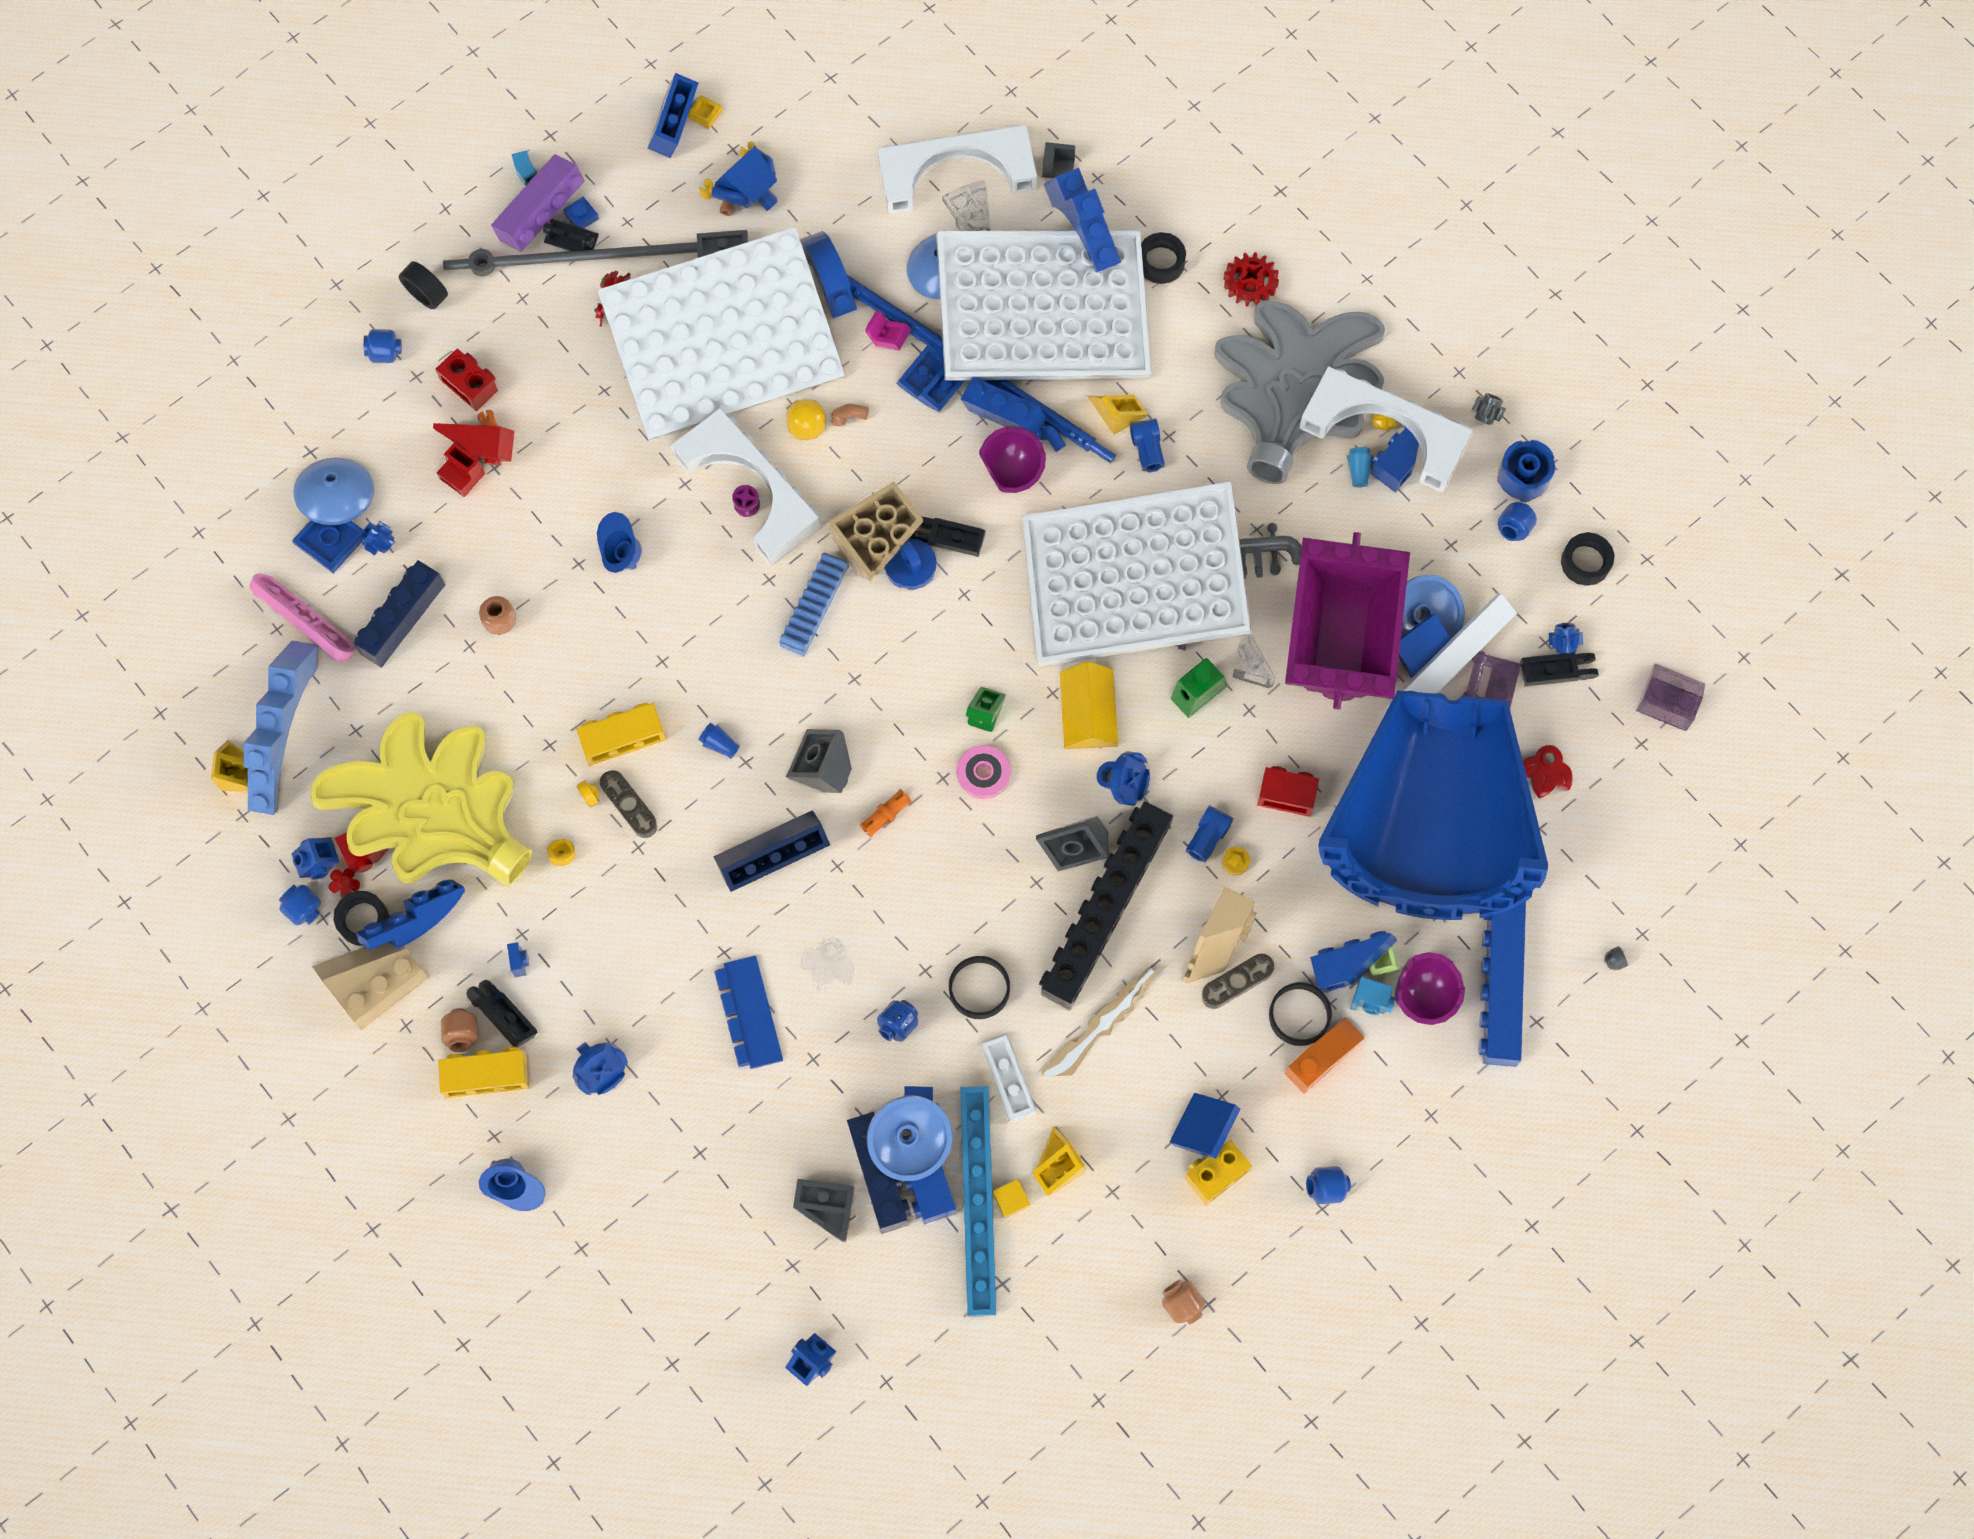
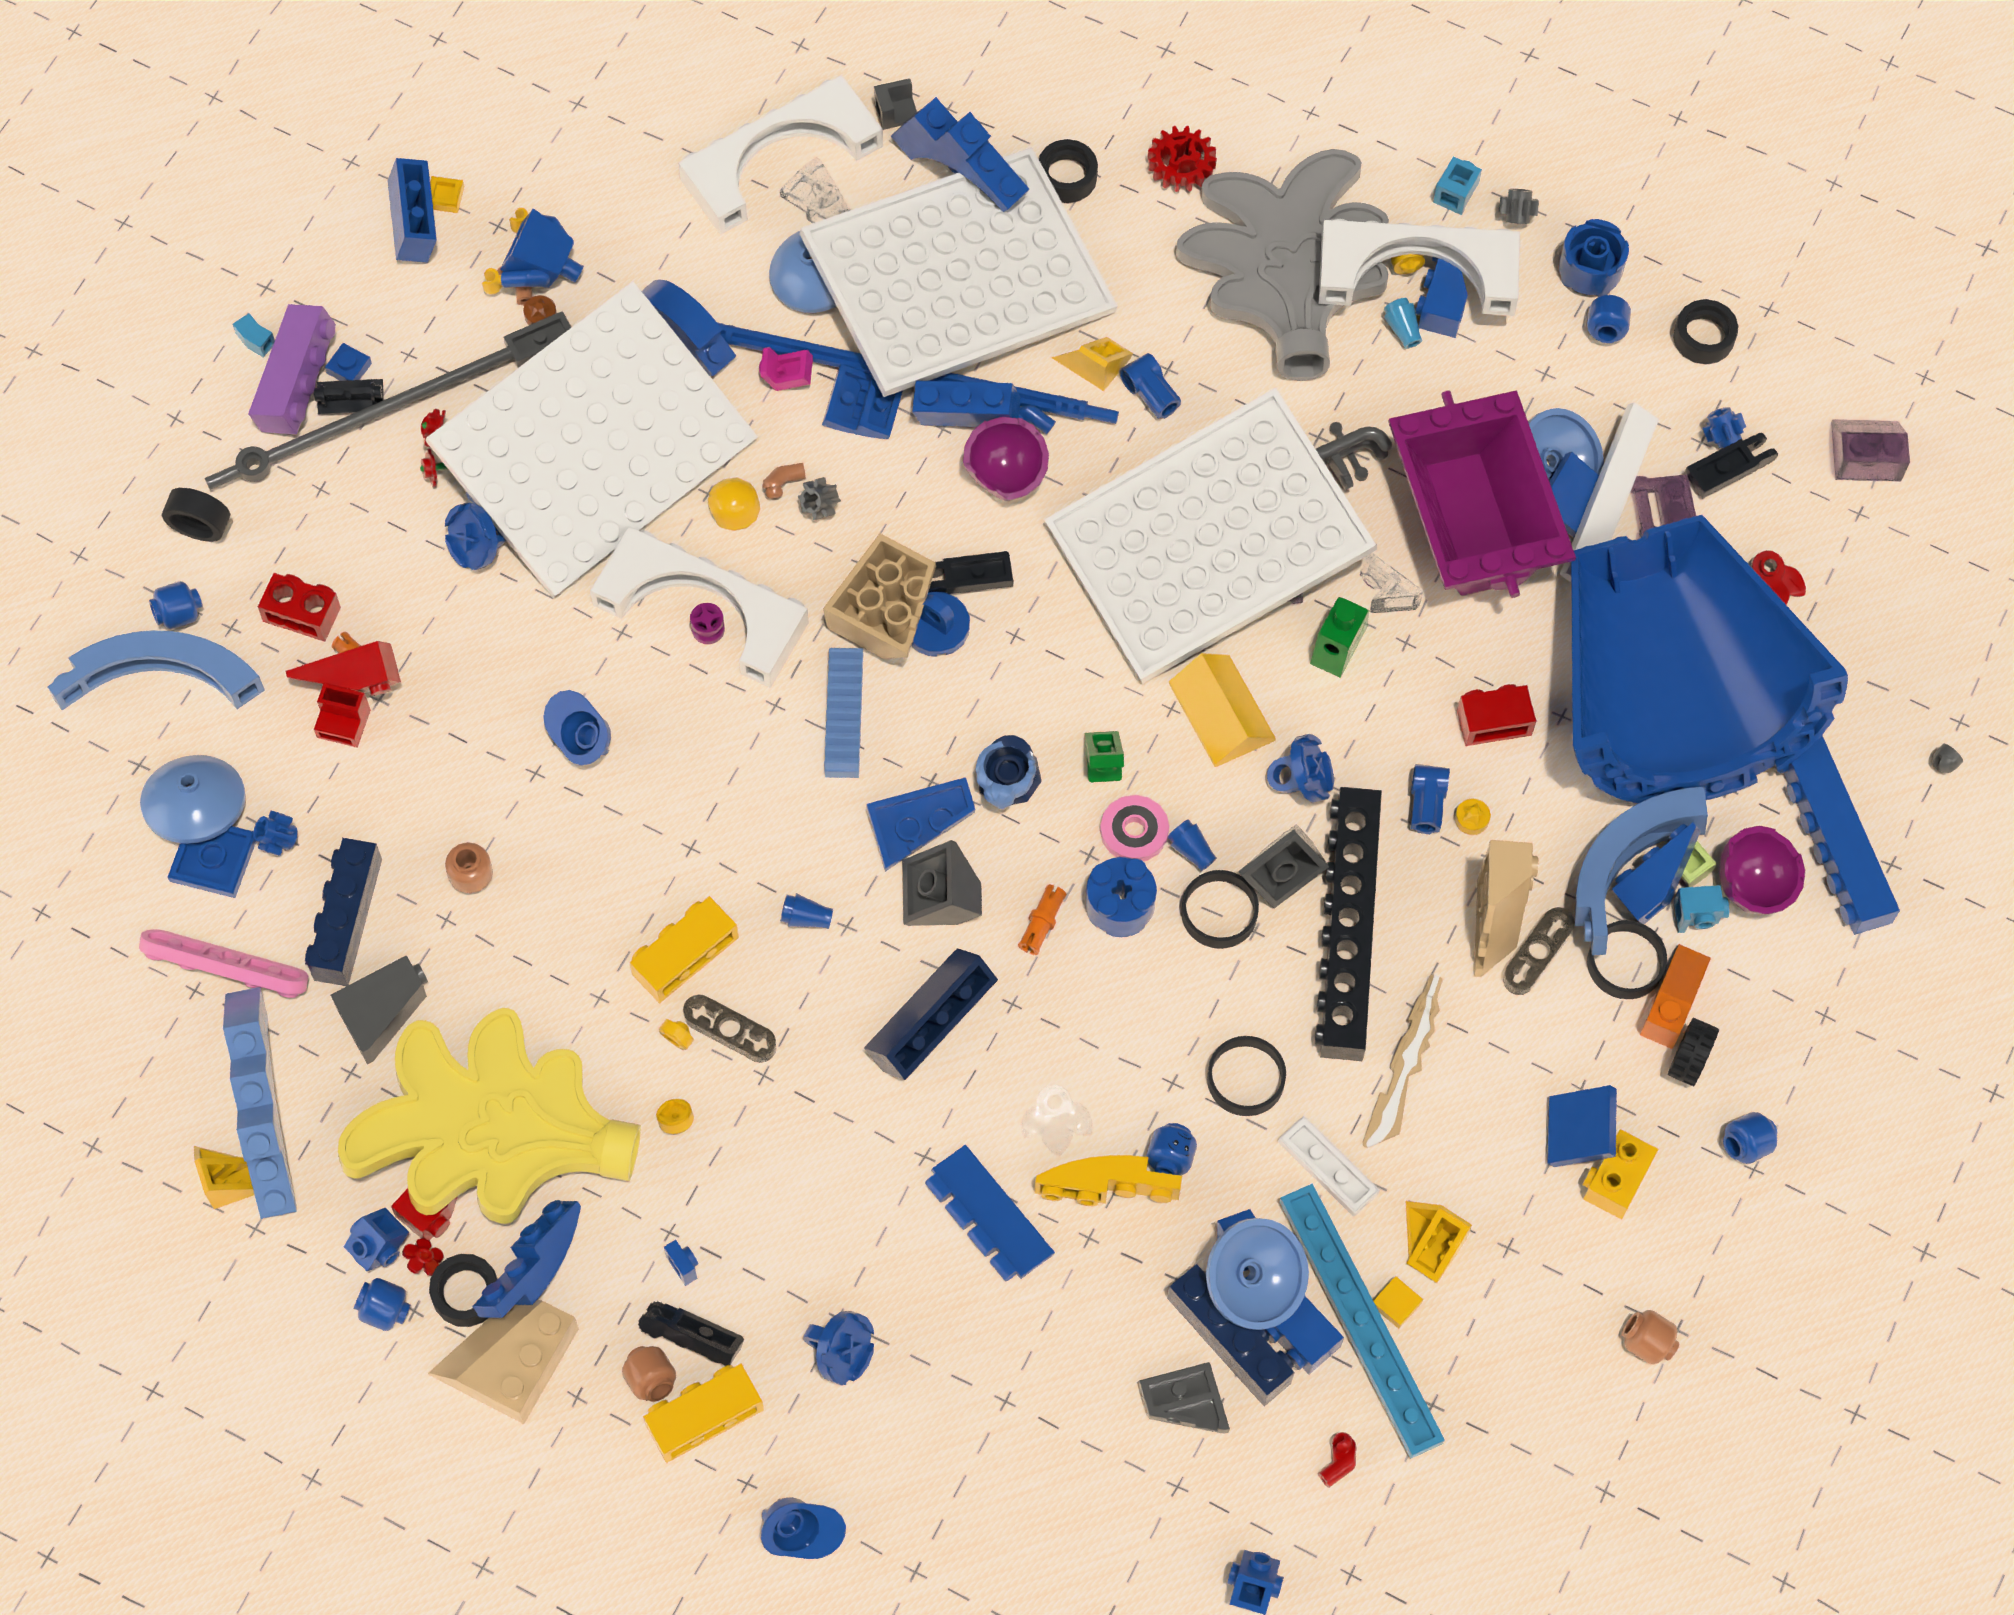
camera: 25 degrees left, 5 degrees down
none -> medium blue arch [47,630,265,711]
none -> dark grey slope [330,955,428,1065]
none -> blue tile [444,503,506,570]
none -> dark orange tile [523,295,557,325]
none -> dark grey gear [798,477,841,520]
none -> blue wing [866,777,976,872]
none -> piece [975,735,1042,810]
none -> yellow slope [1035,1155,1182,1206]
none -> blue brick [1086,857,1157,938]
none -> blue cone [1168,819,1217,871]
none -> black tyre [1181,870,1259,949]
none -> red arm [1318,1432,1357,1488]
none -> dark azure brick [1433,156,1482,215]
none -> medium blue arch [1575,787,1708,955]
none -> black tyre [1667,1017,1719,1086]

